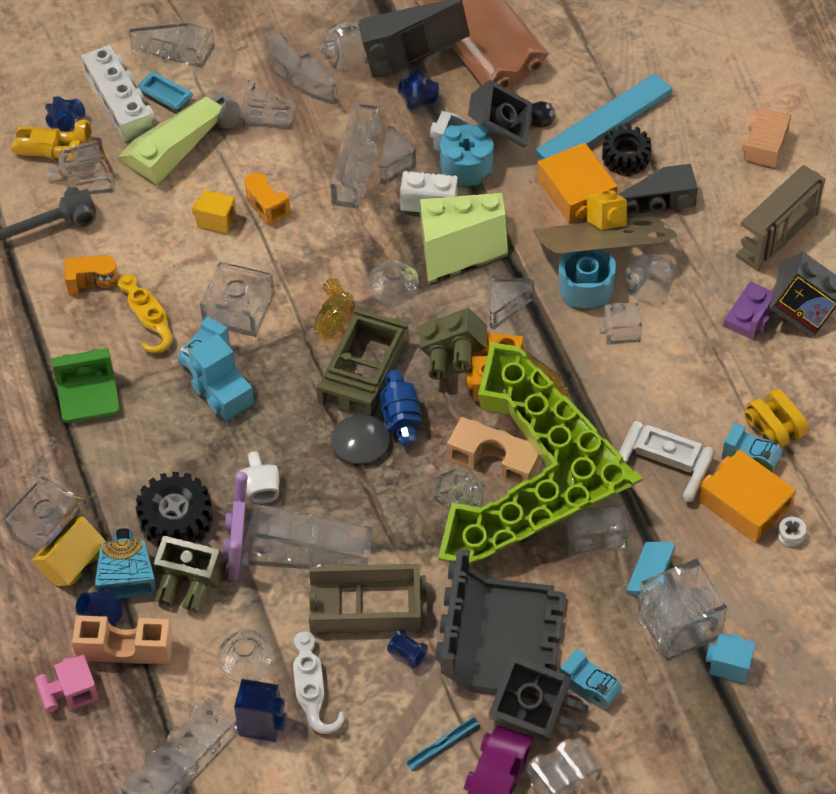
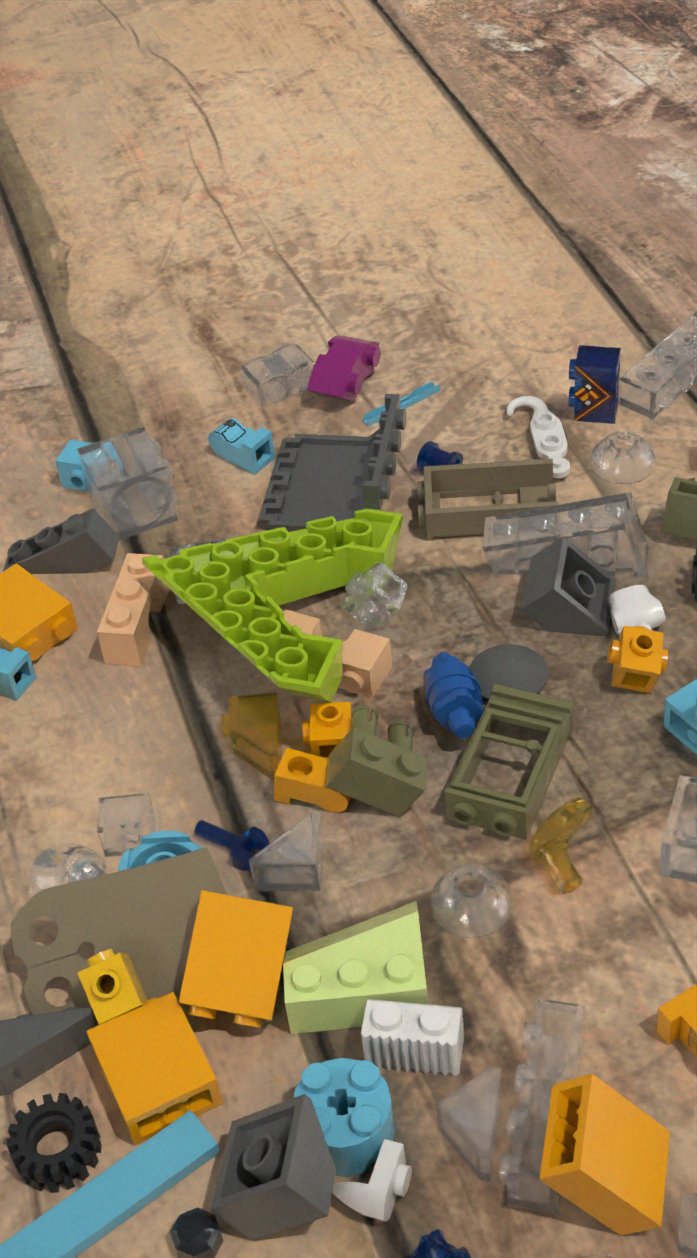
camera: 175 degrees left, 10 degrees down
lavender plate [223,472,248,582] -> none
dark grey hinge [489,655,589,742] -> none
white plate [619,421,716,502] -> none
medium azure slope [626,542,675,602] -> none
none -> dark grey slope [3,508,120,574]
none -> light nougat arch [97,553,169,667]
none -> light orange brick [179,890,293,1028]
none -> clear blue bar [194,820,271,871]
none -> dark grey slope [521,536,617,636]
none -> light orange brick [539,1073,670,1236]
none -> light orange brick [607,625,668,694]

